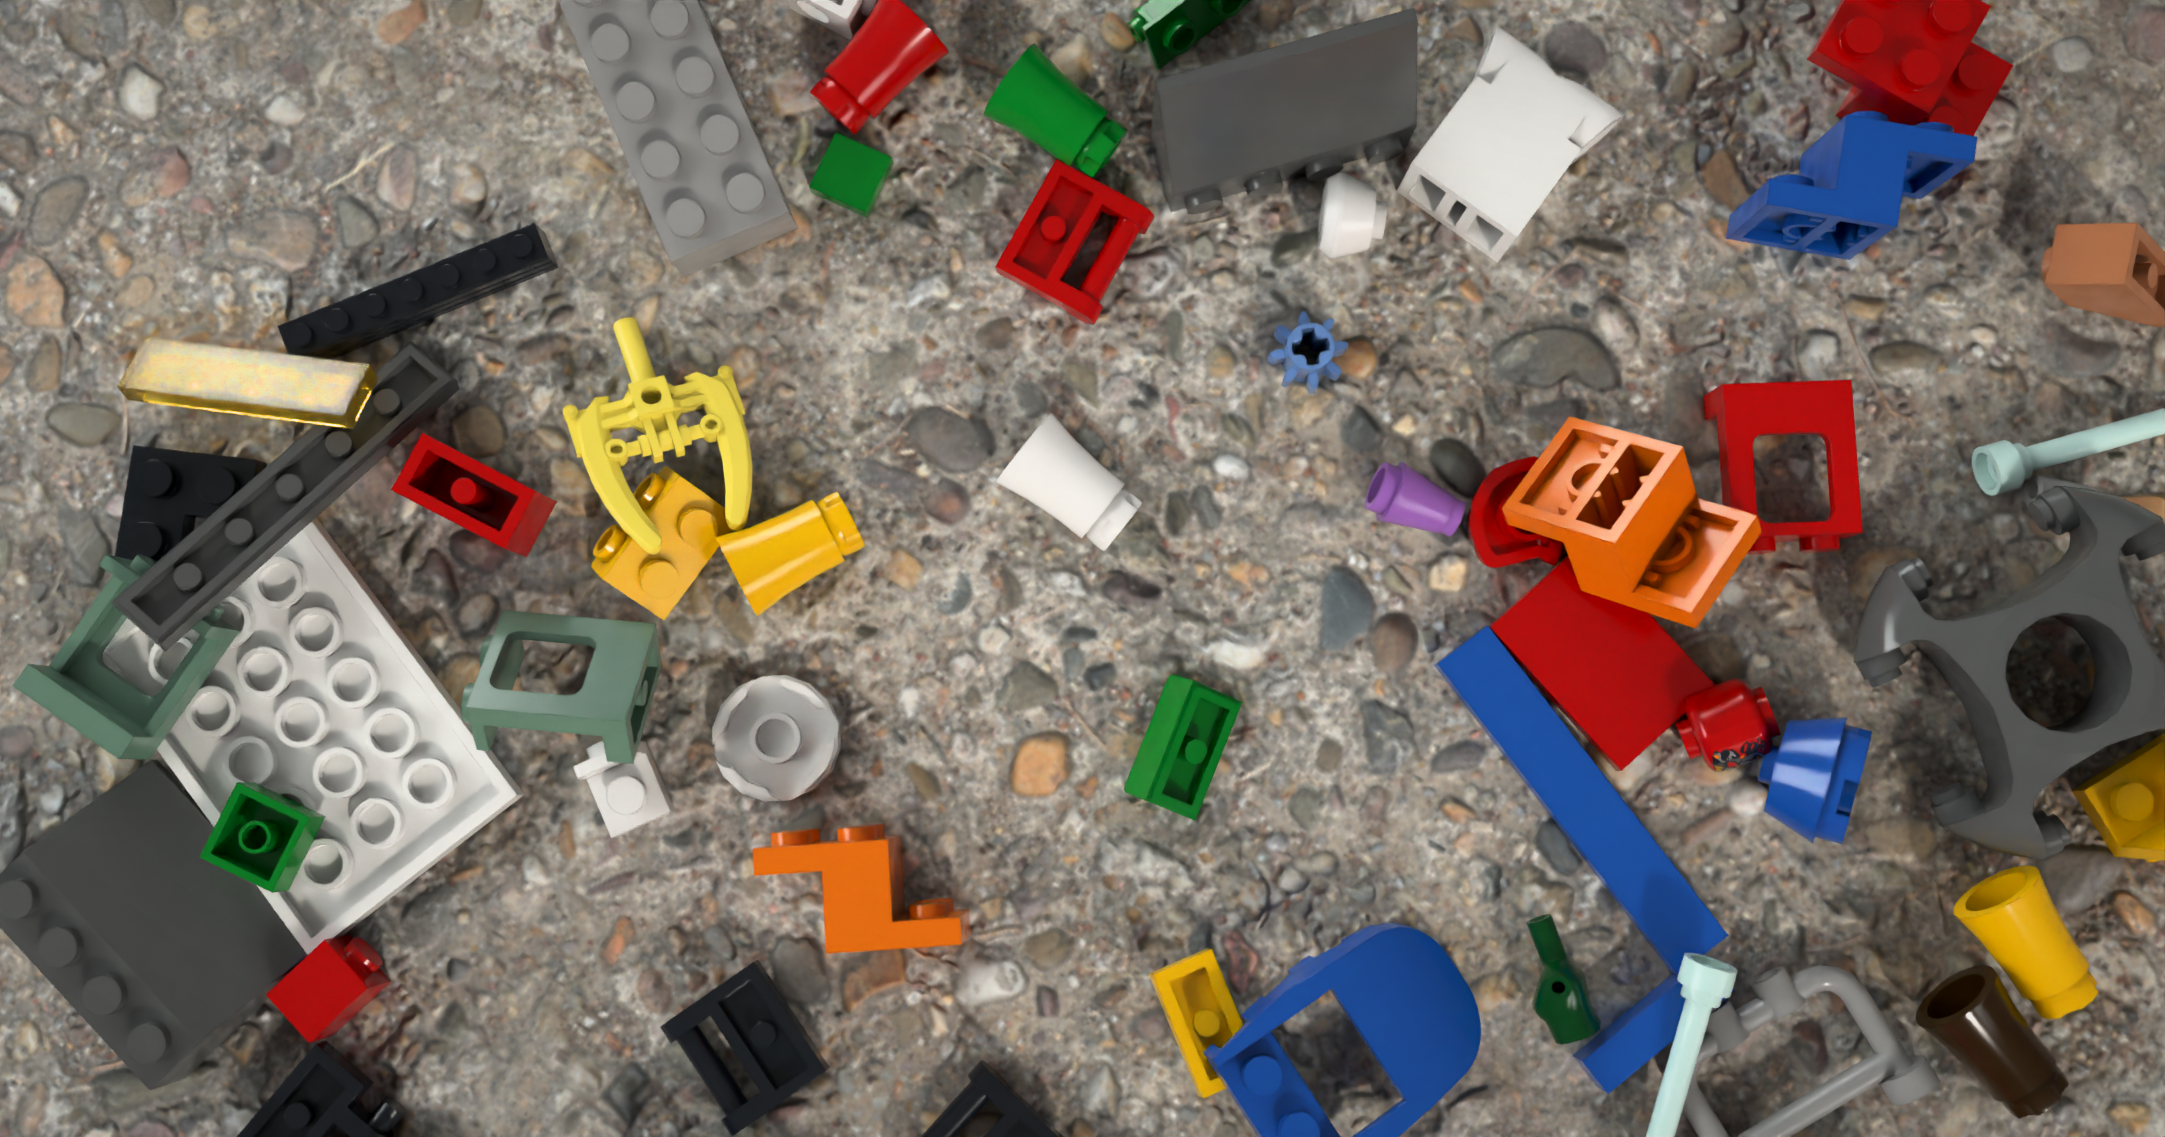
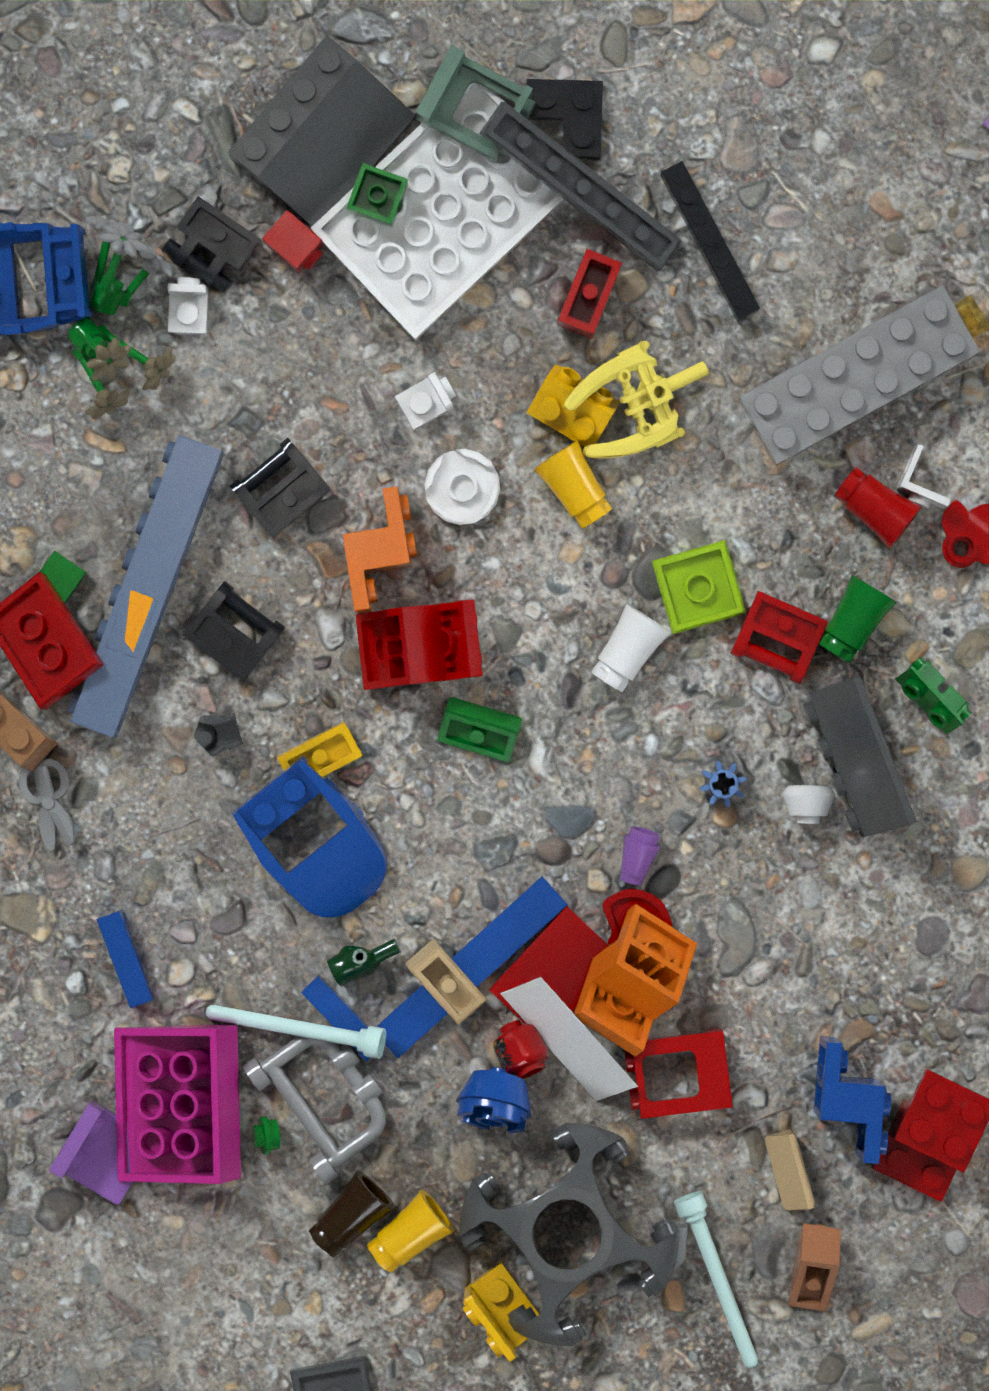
camera: 80 degrees right, 5 degrees up
clear yellow tile [117,337,378,429] -> none
sand green window [461,610,662,764] -> none
green tile [809,132,894,218] -> none
white piece [1397,26,1625,263] -> none
none -> red bracket [355,599,483,690]
none -> tan slope [406,939,487,1025]
none -> white sticker [500,977,638,1101]
none -> lime tile [651,540,746,635]
none -> tan slope [765,1129,815,1210]

